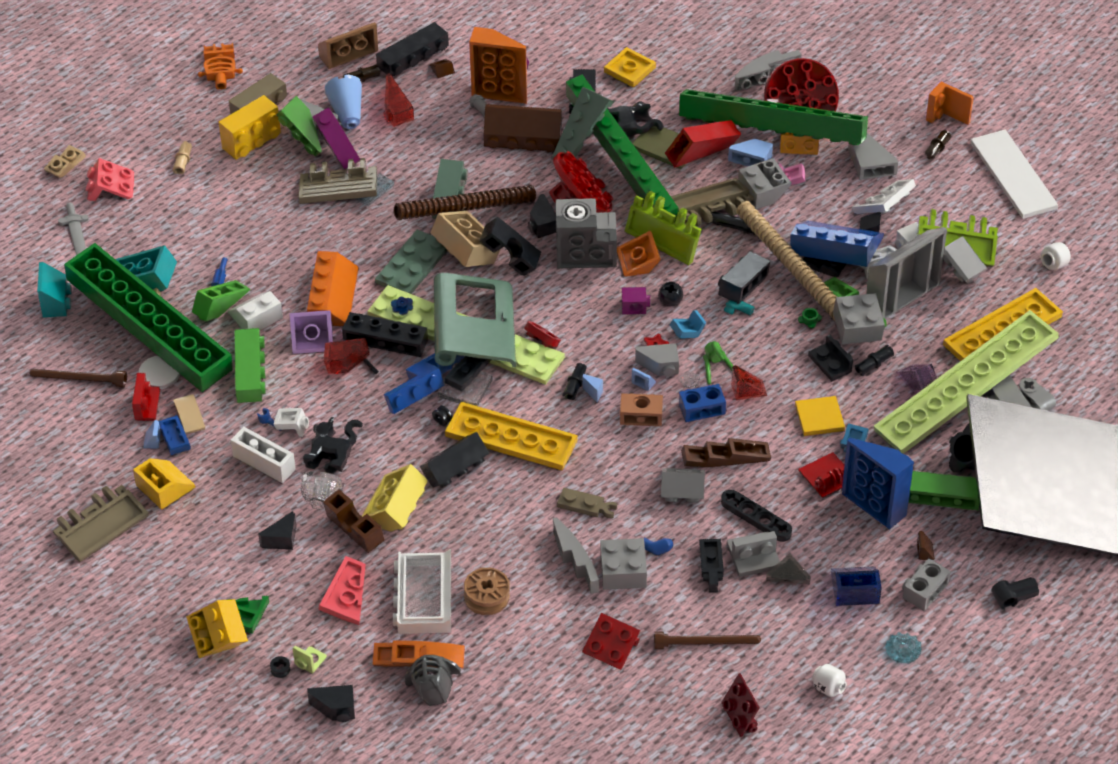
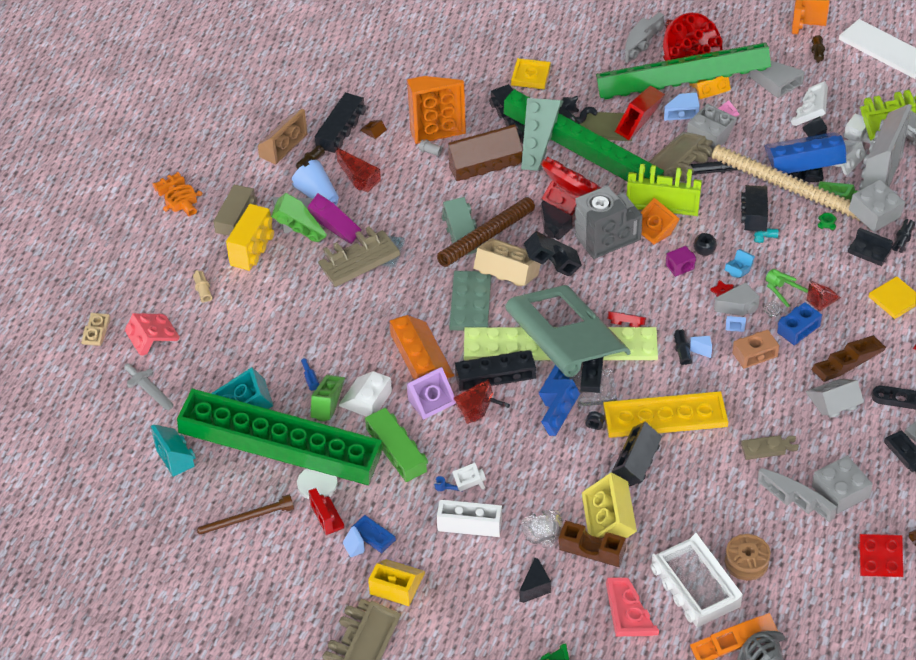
camera: 25 degrees left, 0 degrees up
tan slope [173,394,205,435] -> none
black animal [303,417,363,474] -> none
clear blue plant [391,297,413,315] -> none
blue arm [644,537,673,555] -> none

